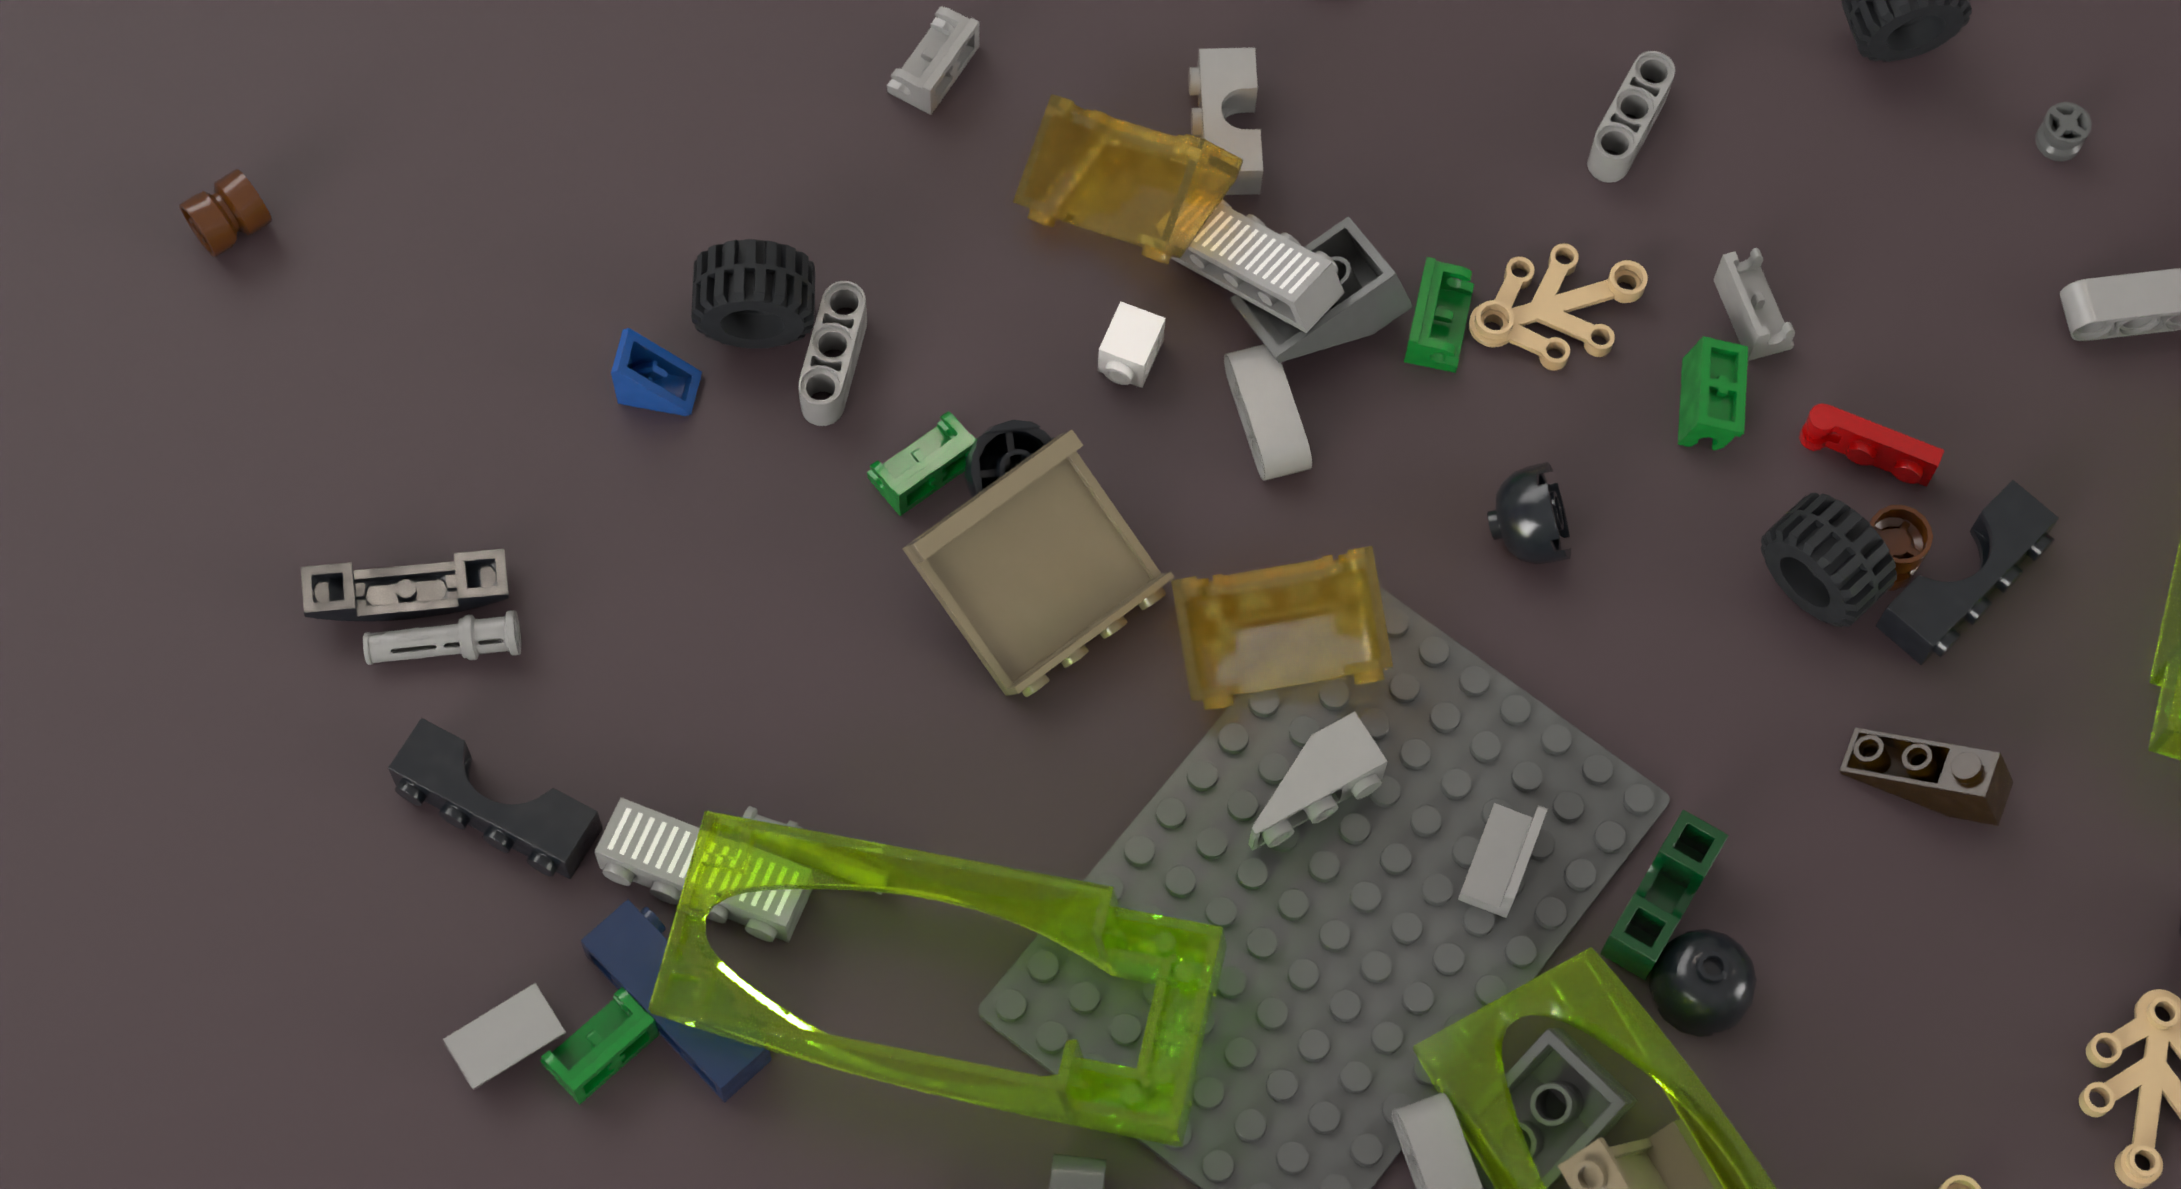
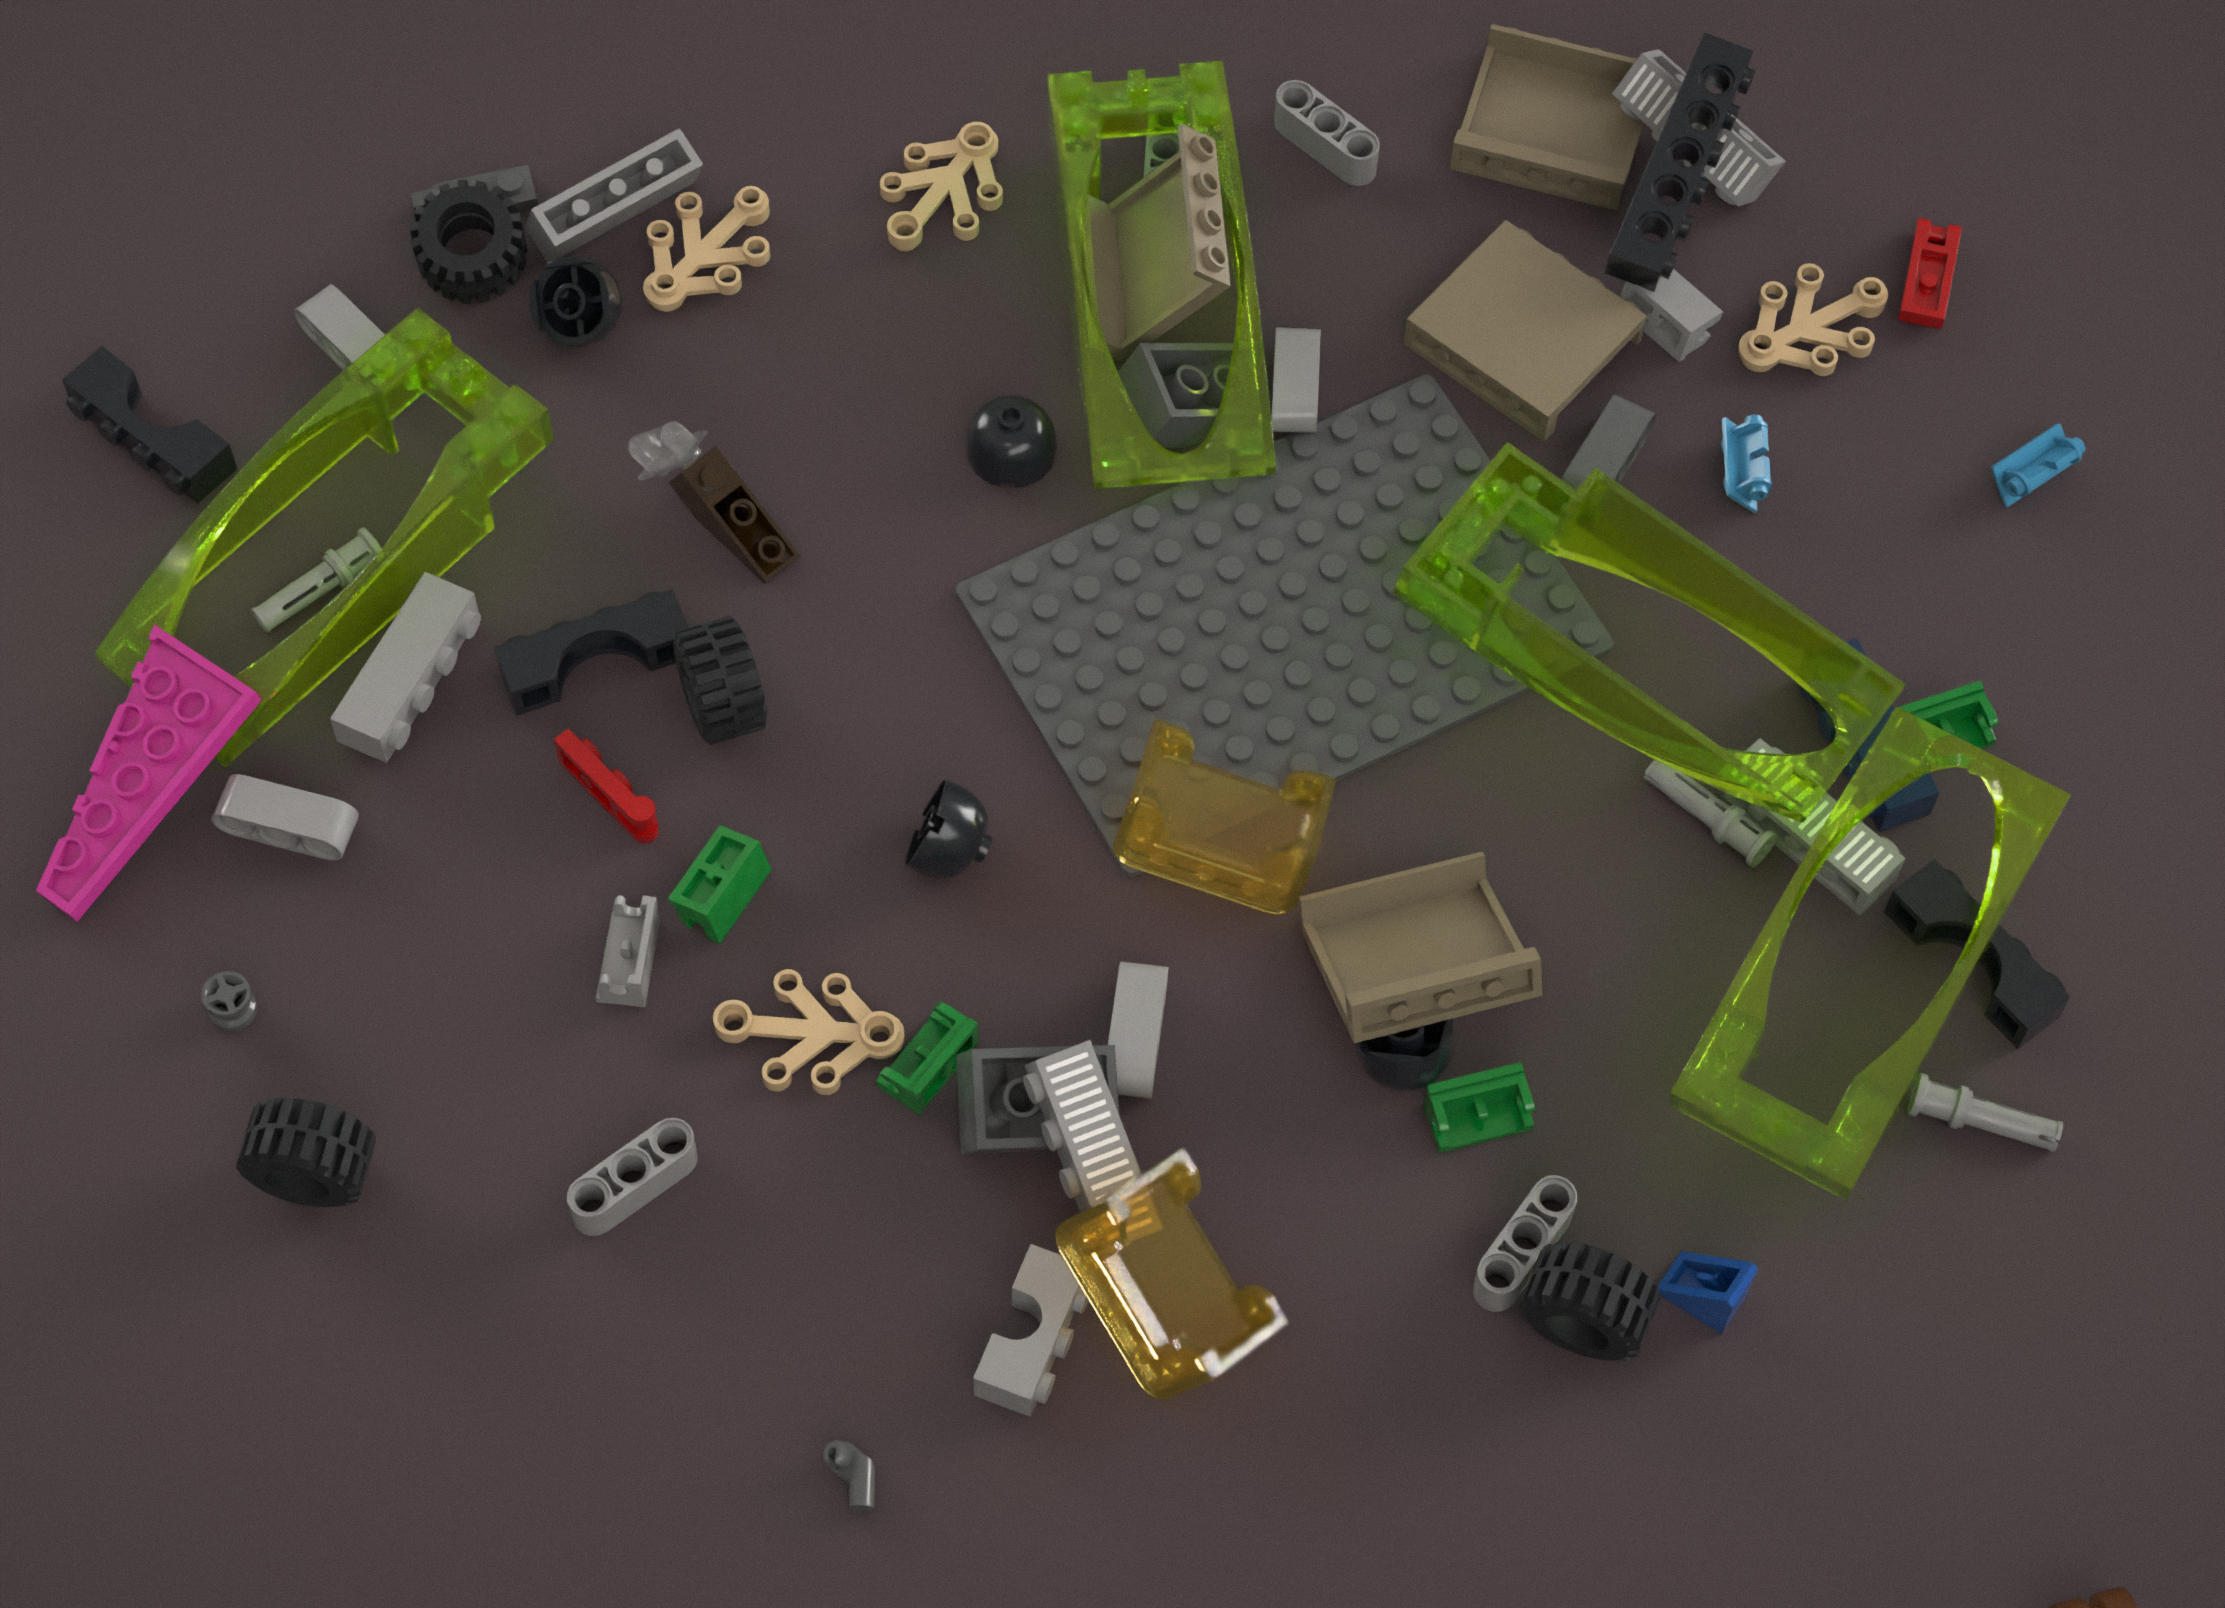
camera: 155 degrees left, 5 degrees down
slope [301,548,509,621] -> none
light grey hinge [443,983,566,1090] -> none
light grey hinge [887,7,980,115] -> none
white brick [1098,301,1166,388] -> none
light grey slope [1248,711,1388,851] -> none
light grey panel [1458,803,1548,918] -> none
dark green arch [1600,809,1729,980] -> none
reddish brown wheel [1869,505,1933,591] -> none
none -> light grey brick [330,572,481,763]
none -> clear hinge [629,421,708,481]
none -> clear neon green windscreen [1669,707,2071,1201]

